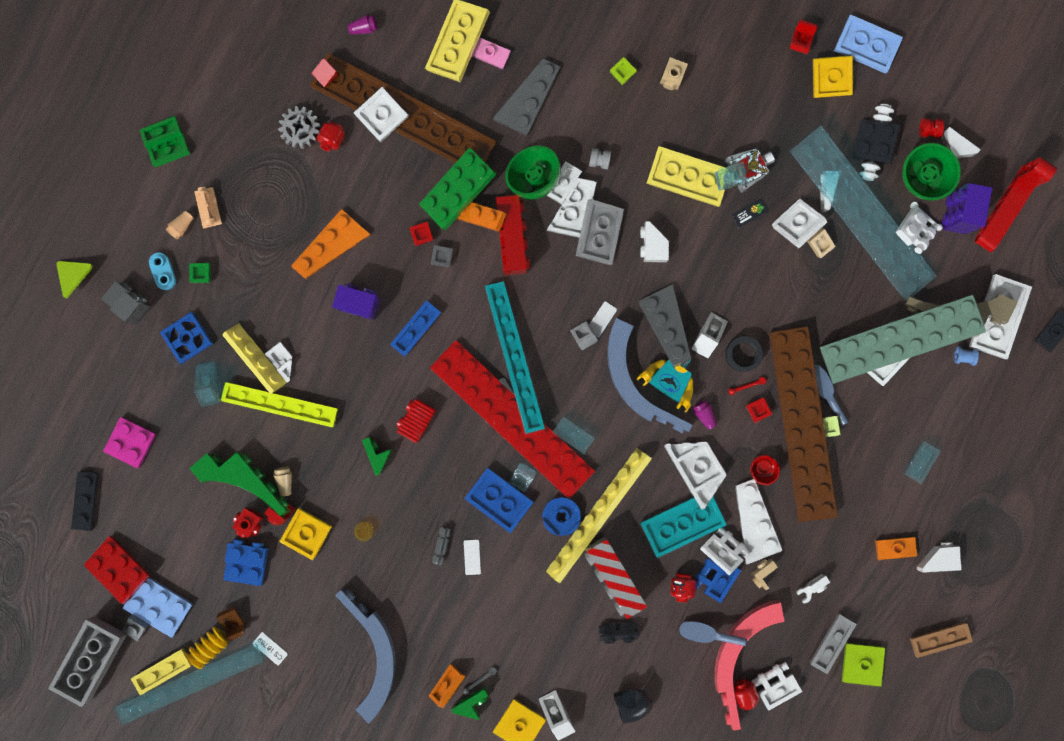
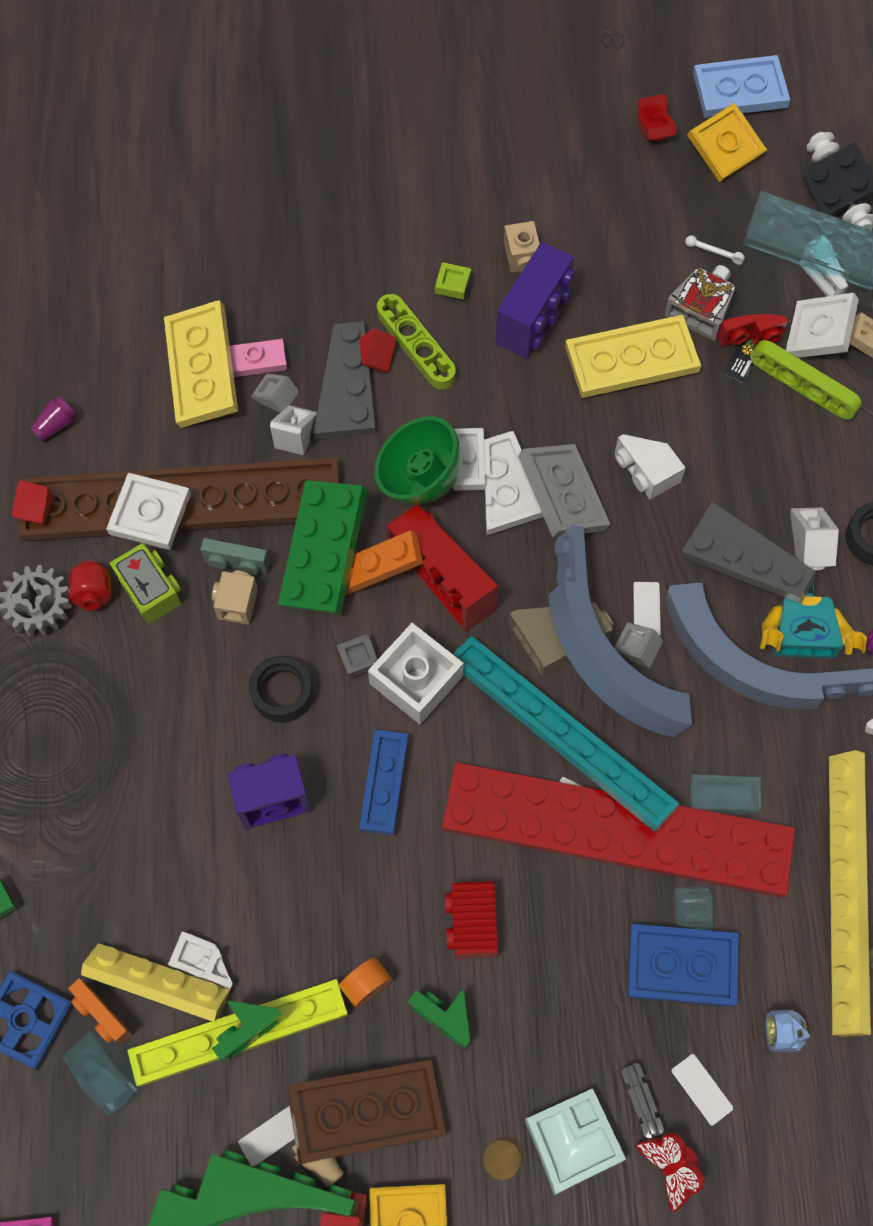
camera: 30 degrees left, 20 degrees down
orange wing [291,209,370,279] -> none
red plate [409,222,434,246] -> none
blue plate [542,497,581,536] -> none
light grey wheel [589,147,611,170] -> none
clear light blue slope [715,162,748,191] -> none
none -> orange plate [68,978,133,1045]
none -> brick [109,543,182,625]
none -> sand green plate [200,538,270,575]
none -> tan brick [212,570,258,625]
none -> green slope [212,1001,285,1064]
none -> white sticker [238,1106,295,1166]
none -> black tyre [249,656,314,723]
none -> light grey slope [251,373,299,413]
none -> white slope [270,405,317,455]
none -> reddish brown plate [286,1060,446,1165]
none -> orange piece [339,957,393,1008]
none -> red slope [359,329,395,373]
none -> white brick [368,623,463,725]
none -> lime beam [377,294,456,390]
none -> dark purple brick [495,242,576,359]
none -> dark tan slope [509,603,613,678]
none -> light aqua plate [525,1088,626,1196]
none -> sand blue arch [548,525,692,737]
none -> red animal [635,1132,705,1212]
none -> white hinge [685,235,745,265]
none -> red slope [717,314,788,347]
none -> lime beam [750,340,862,420]
none -> light blue rock [765,1010,810,1052]

